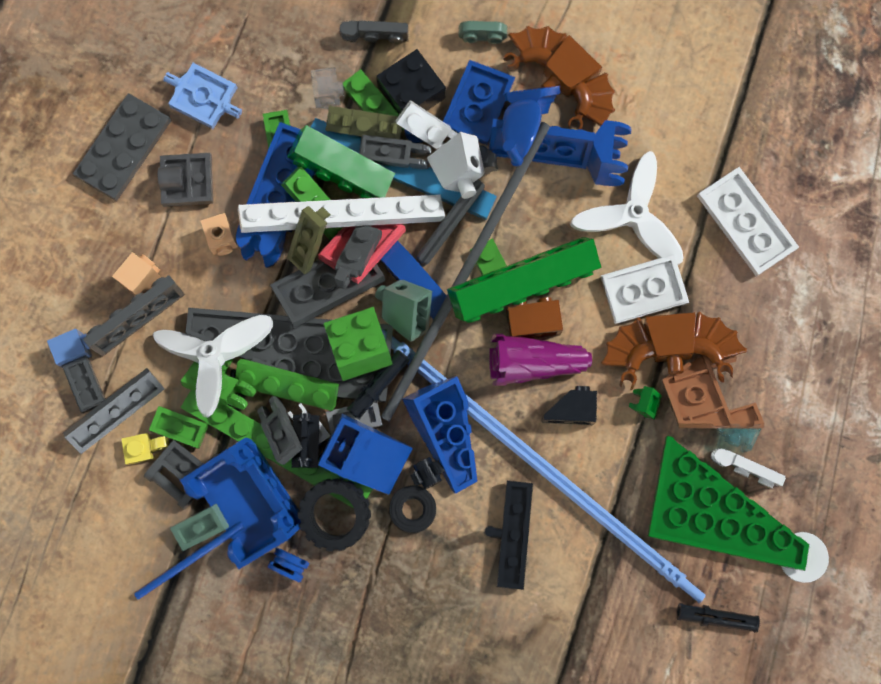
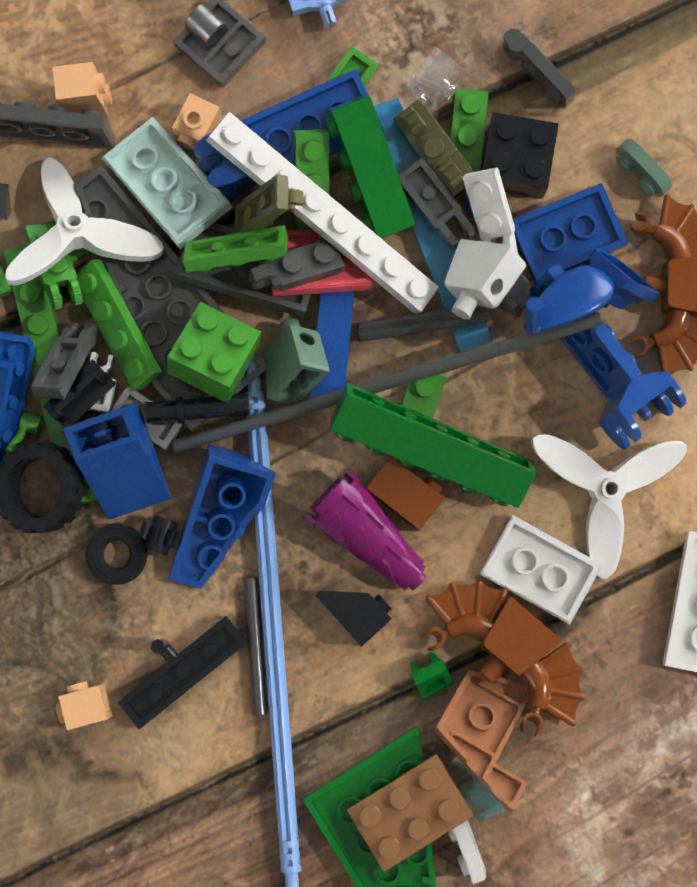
camera: 50 degrees right, 5 degrees up
none -> bright green hand [4,412,43,453]
none -> light nougat brick [56,681,113,730]
none -> light aqua tile [101,117,232,250]
none -> bright green plate [183,225,288,273]
none -> dark grey bar [244,577,267,716]
none -> medium nougat plate [347,753,474,872]

